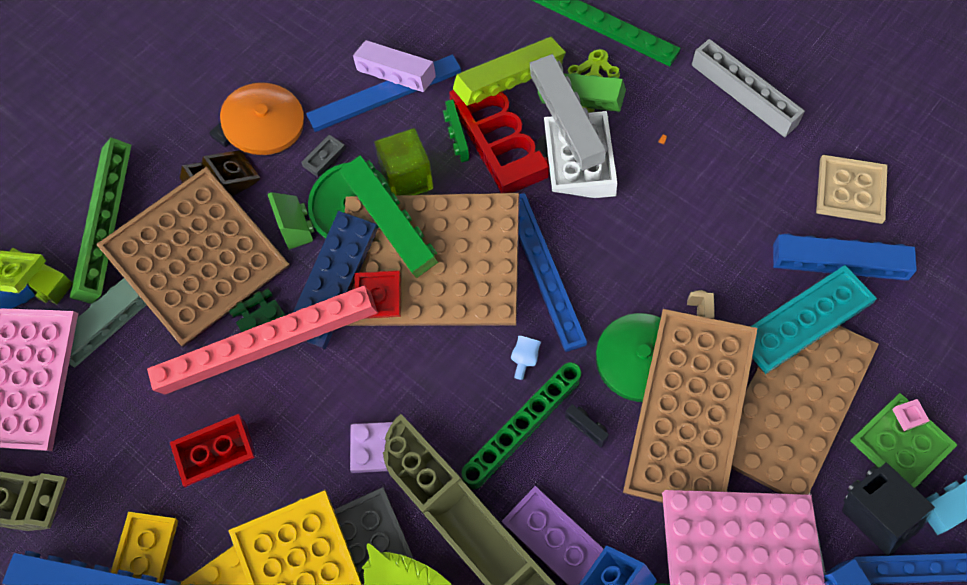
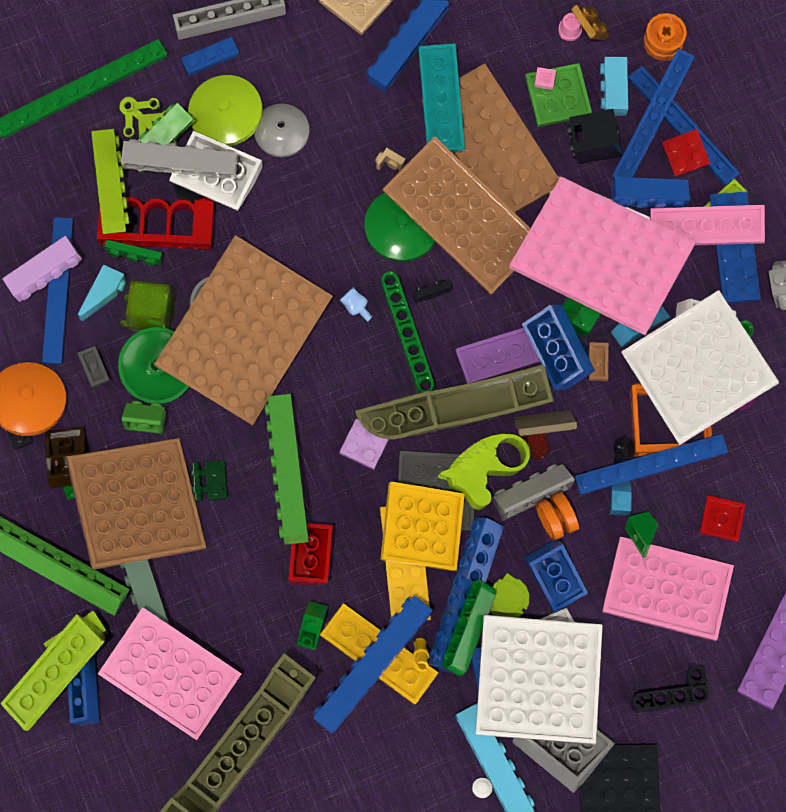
camera: 70 degrees left, 10 degrees up
coral brick [147,285,378,395] -> none
dark blue plate [294,211,379,349] -> none
green brick [339,155,438,279] -> none
red plate [355,271,401,319] -> none
blue plate [519,193,587,352] -> none
none -> medium azure slope [78,265,126,321]
none -> blue plate [181,37,239,76]
none -> lime dish [188,75,263,146]
none -> light grey dish [254,104,309,157]
none -> bright green brick [265,394,308,545]
none -> green slope [297,601,328,650]

